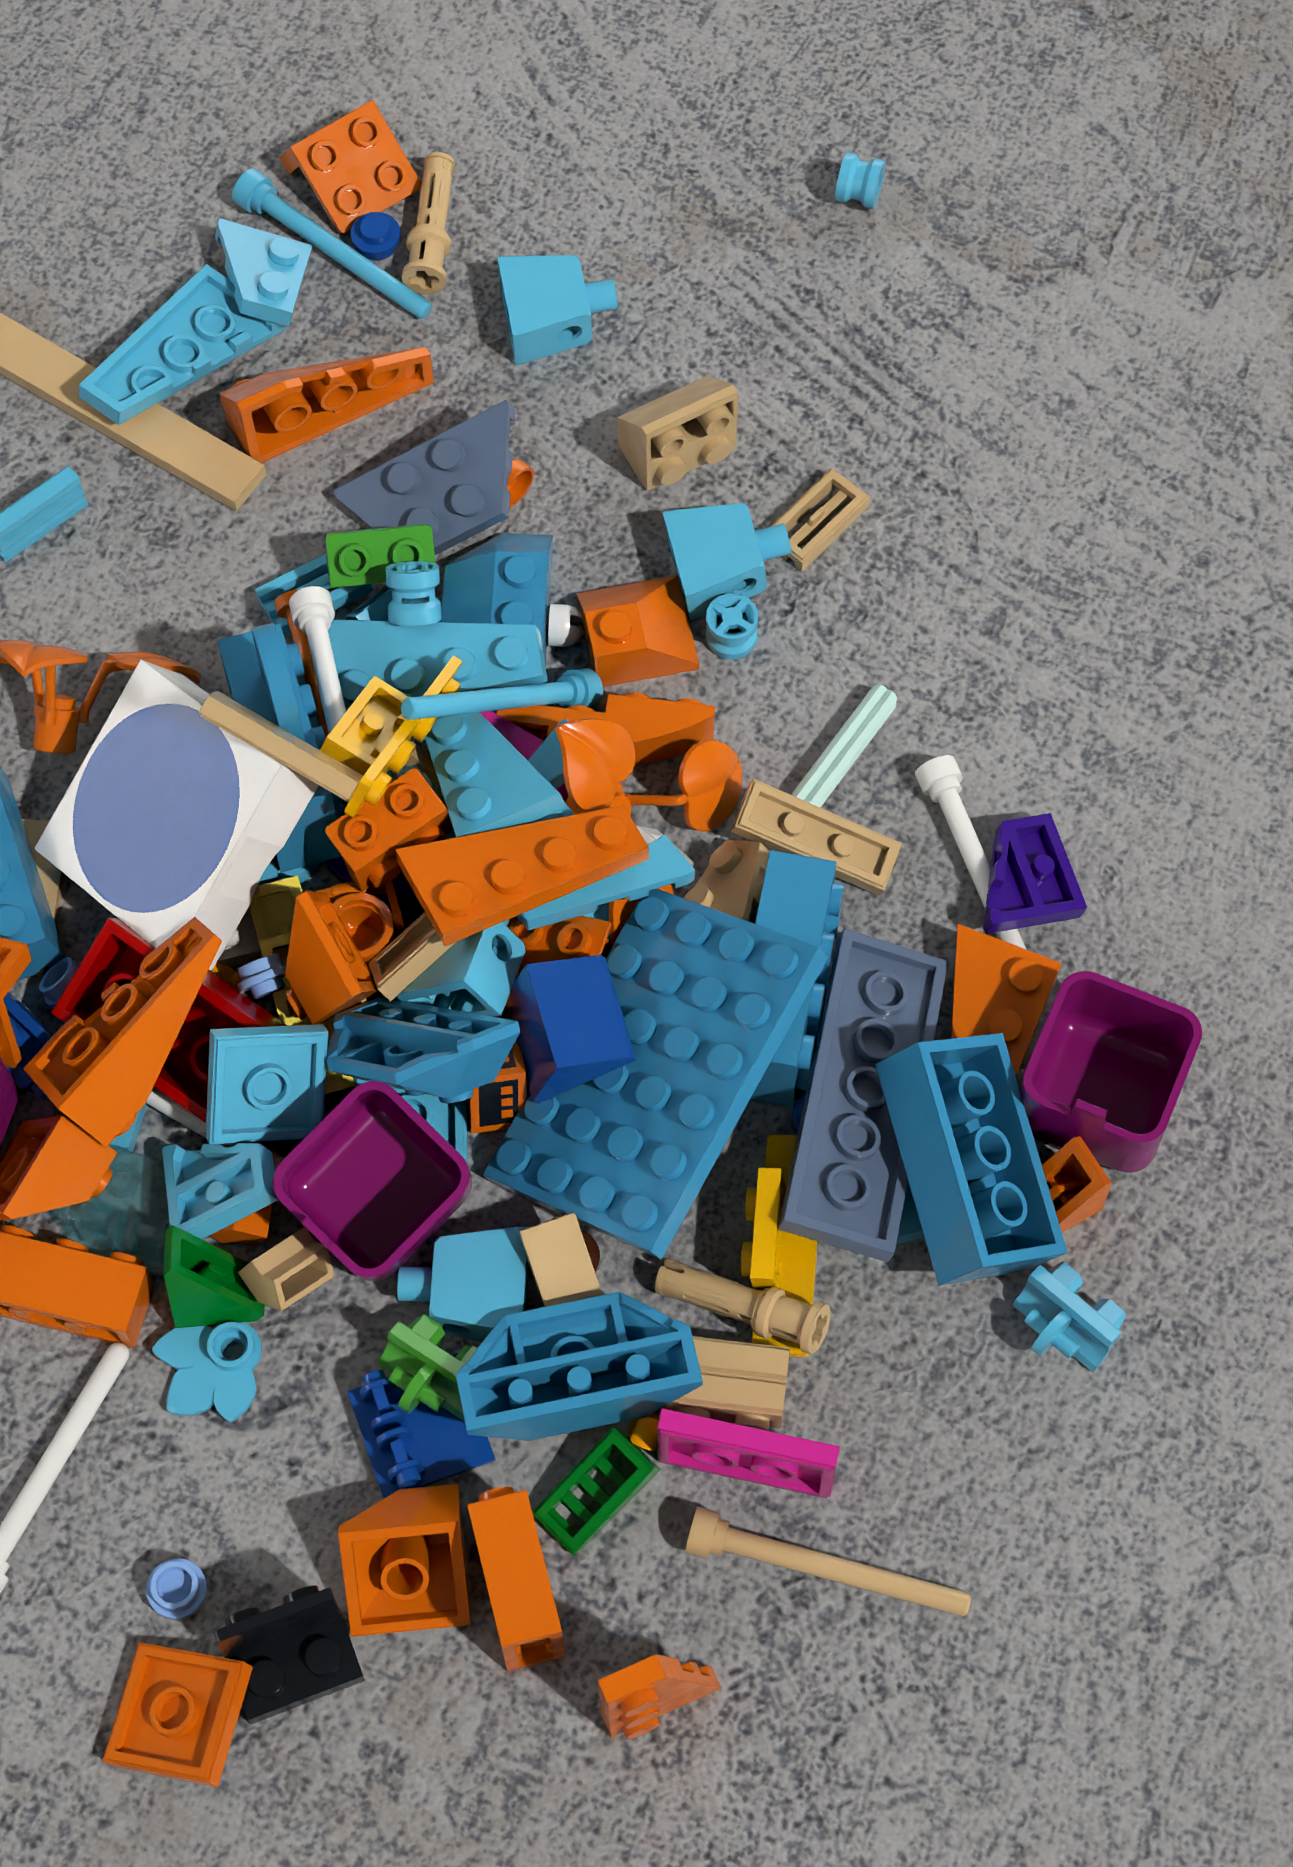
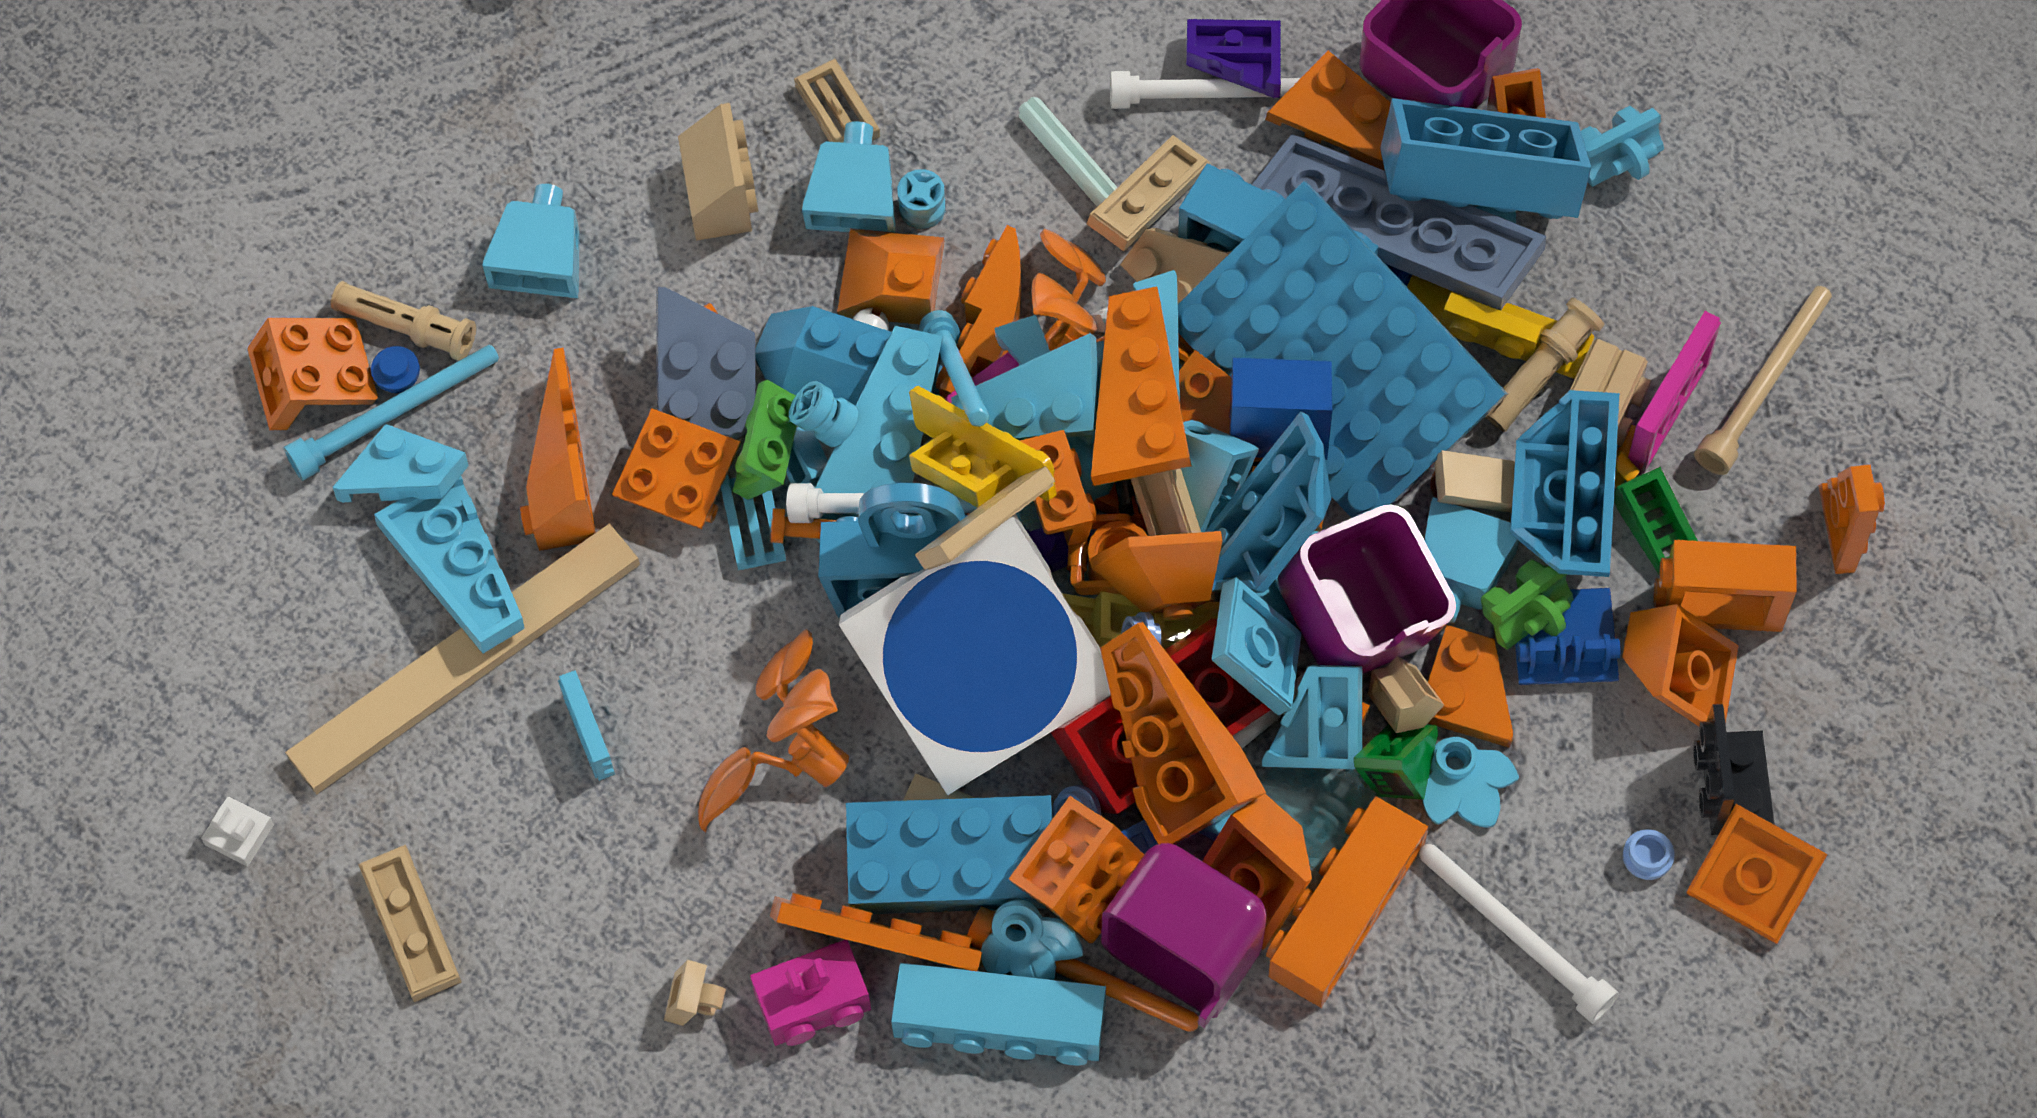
camera: 70 degrees left, 0 degrees up
none -> orange hinge [612,408,741,530]
none -> orange wing [1428,625,1513,748]

